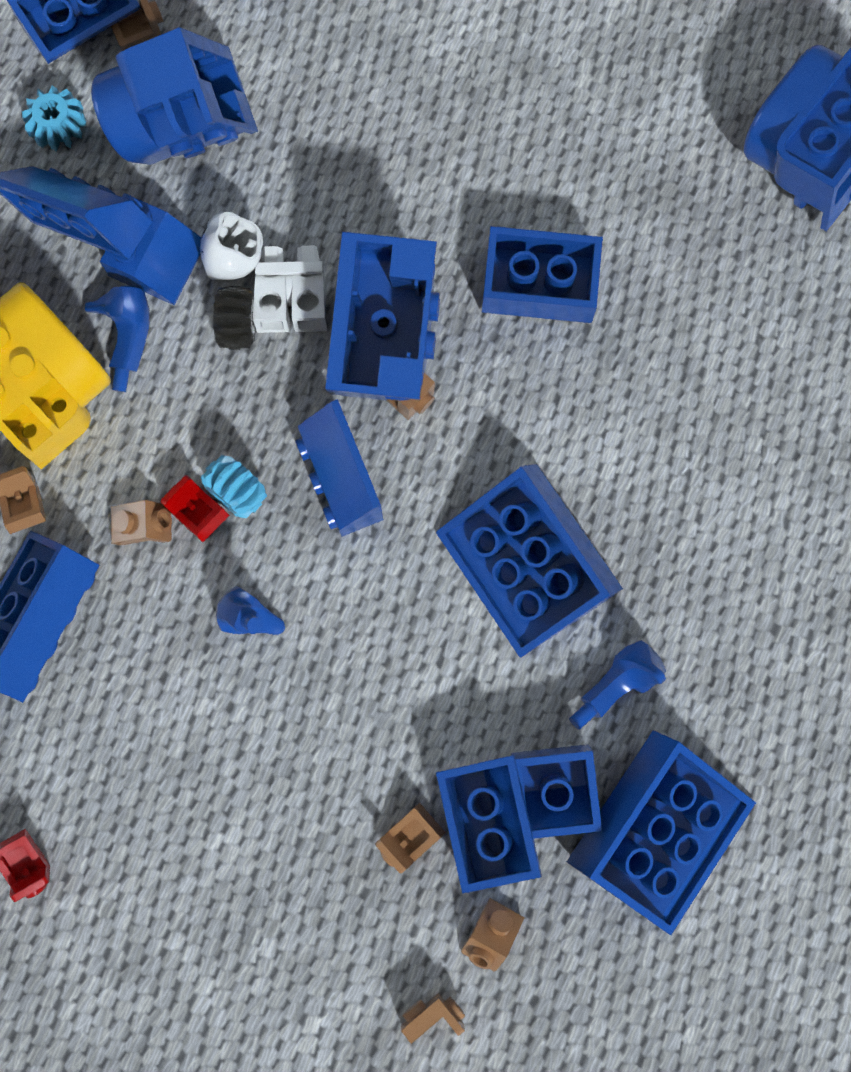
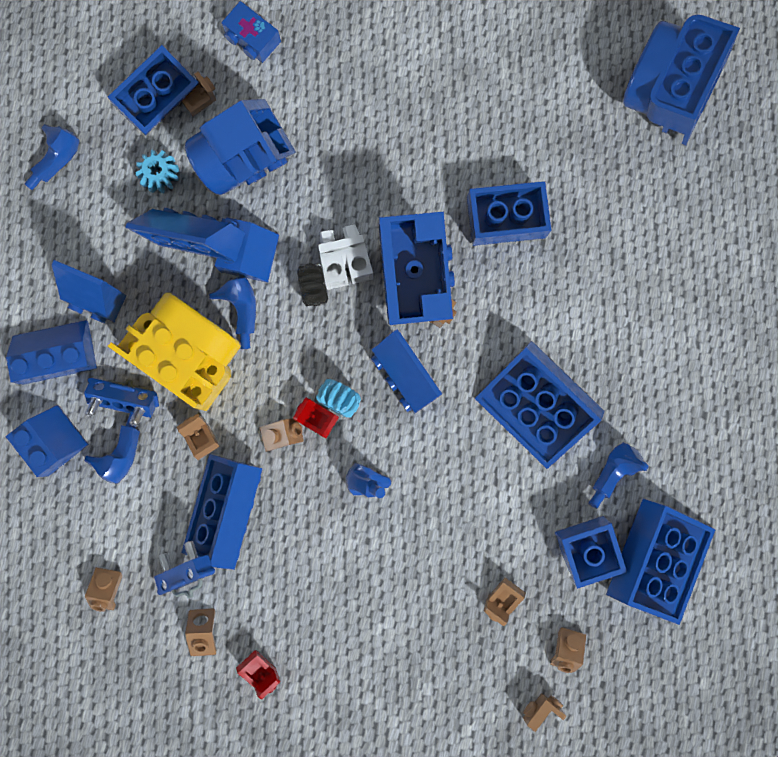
camera: 20 degrees left, 5 degrees up
white piece [200,211,263,280] -> none
blue slope [436,755,542,894] -> none

